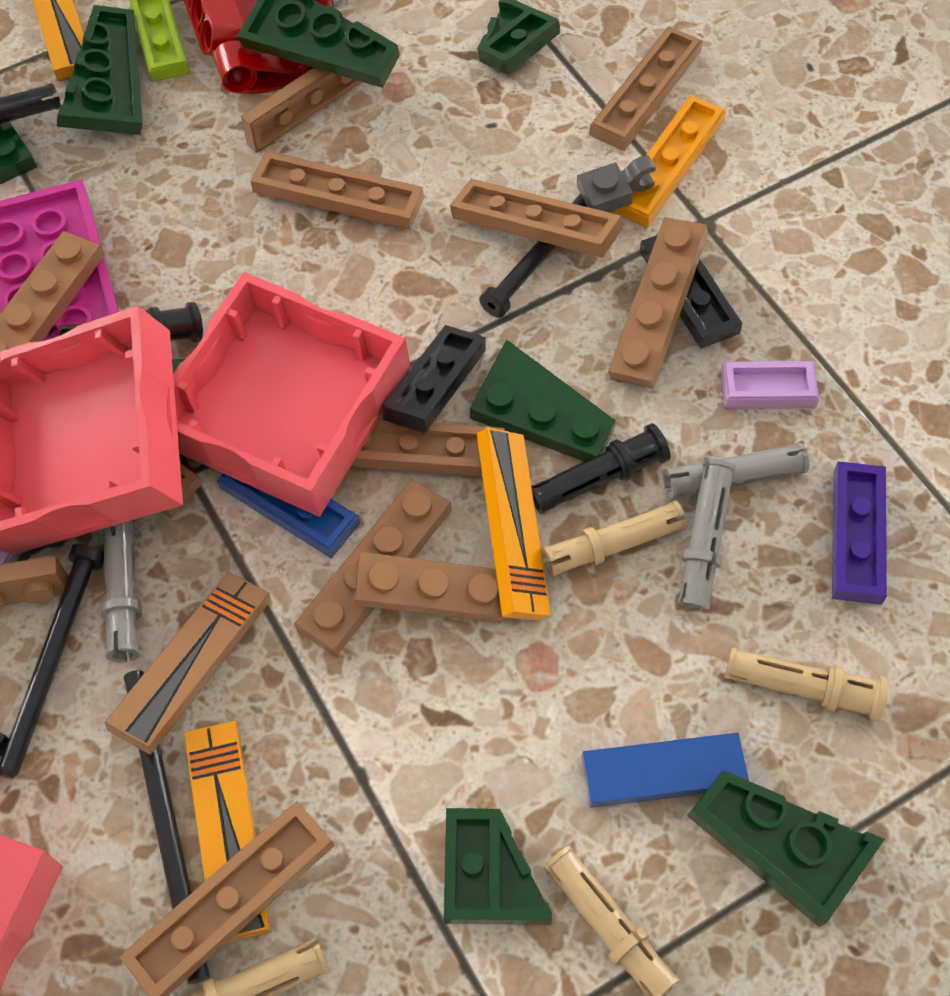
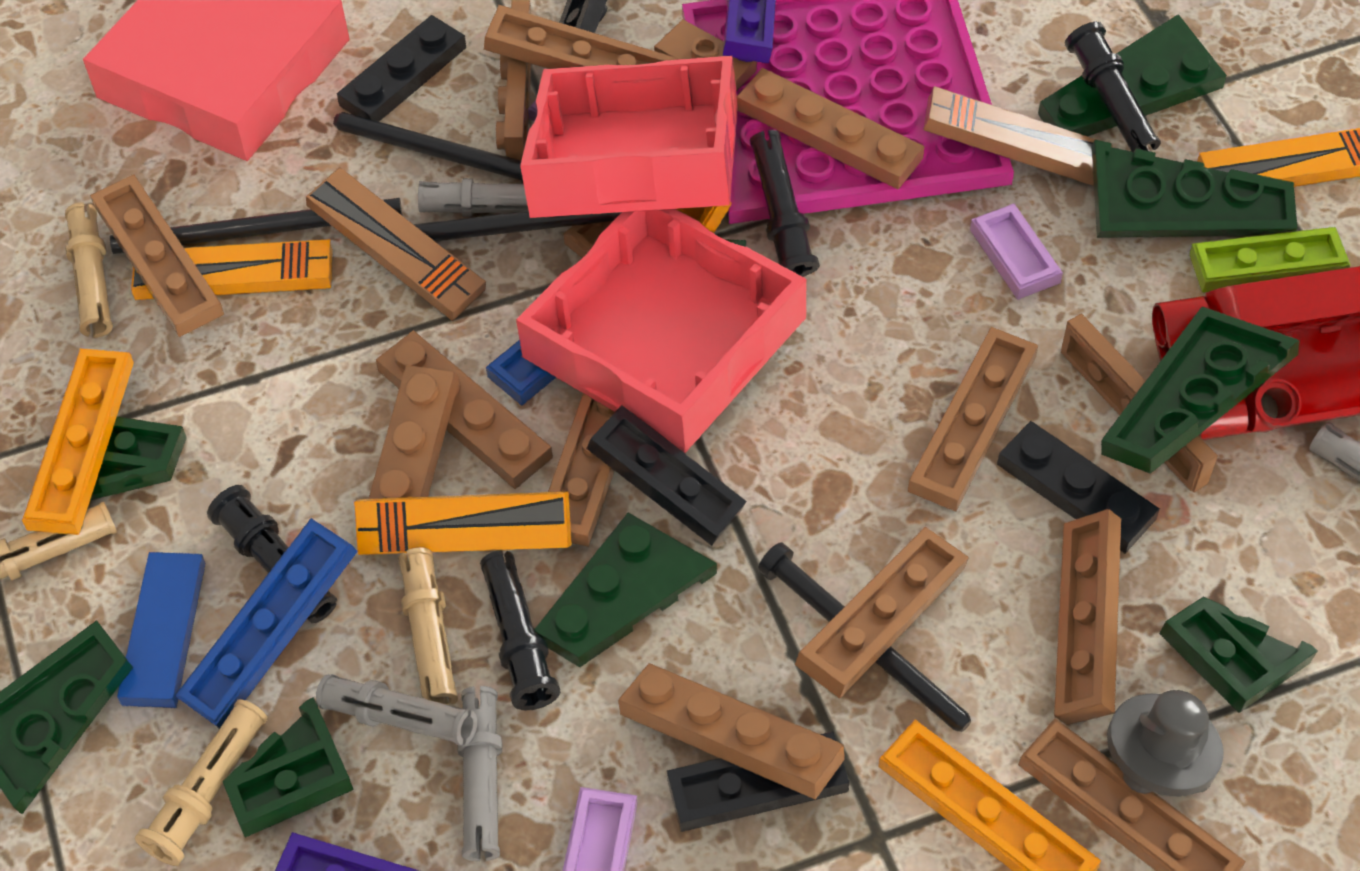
camera: 100 degrees right, 5 degrees down
dark grey plate [577,155,656,212] -> none
none -> light orange tile [22,348,134,535]
none -> blue tile [175,518,358,729]
none -> black pin [207,485,337,623]
none -> dark green wing [223,697,354,838]
none -> black bar [413,211,622,242]
none -> tile [923,86,1113,186]
none -> lavender tile [970,204,1063,300]
none -> black plate [997,421,1160,554]
none -> medium nougat plate [1054,509,1121,725]
none -> dark grey plate [1107,690,1224,797]

